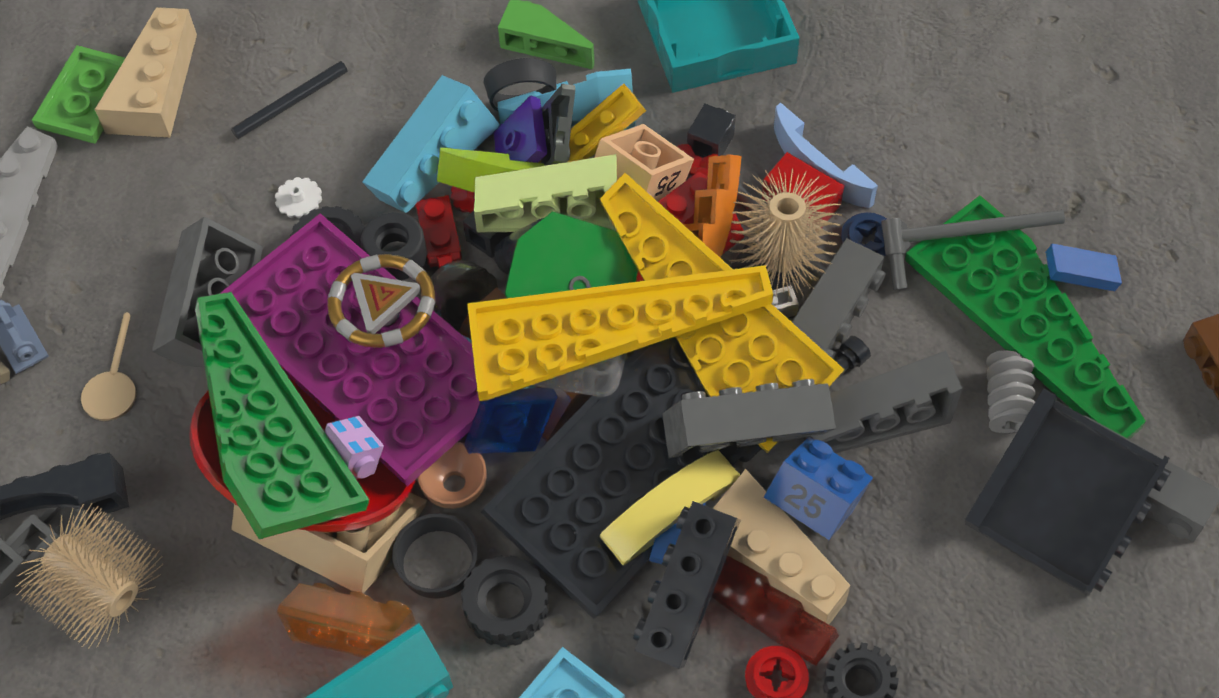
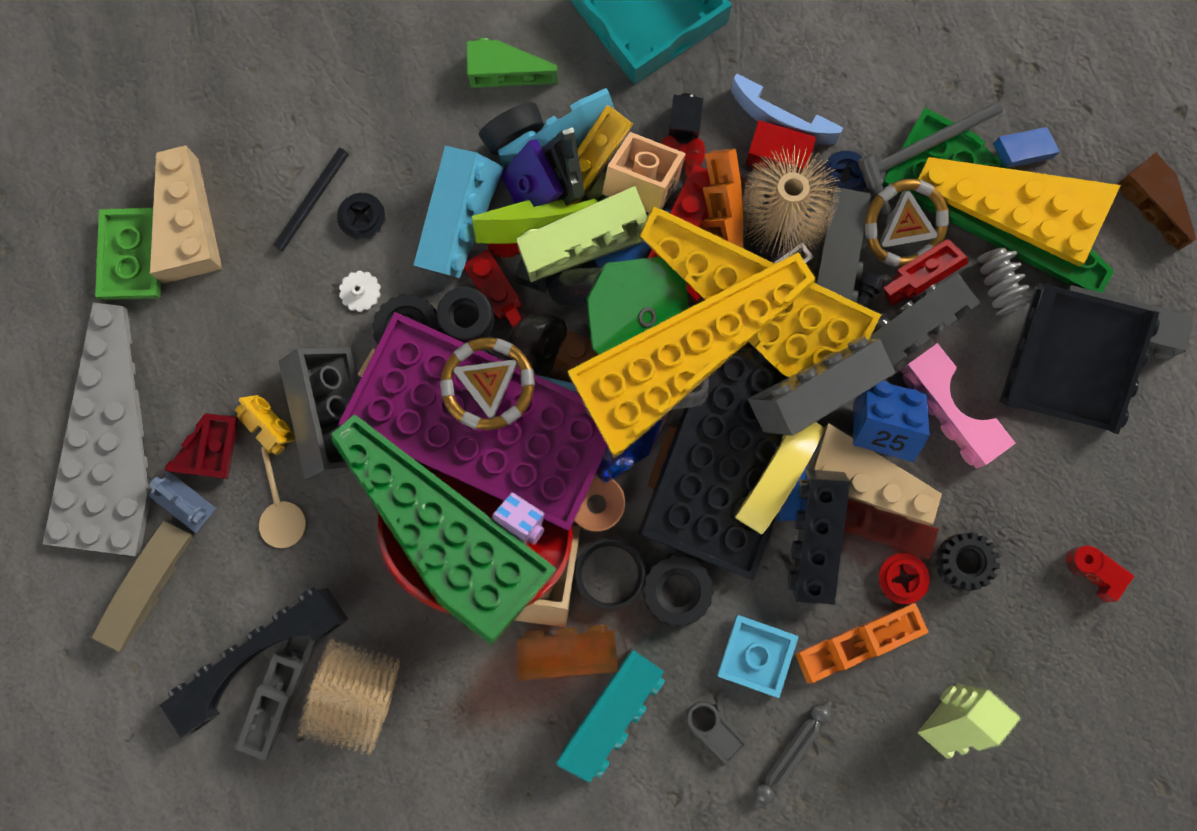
camera: 20 degrees left, 20 degrees up
none -> dark red wing [165,413,239,479]
none -> yellow hinge [235,395,296,456]
none -> black gear [337,193,386,240]
none -> piece [864,179,949,268]
none -> red hinge [883,239,968,306]
none -> bright pink arch [900,343,1016,469]
none -> yellow wing [917,157,1121,267]

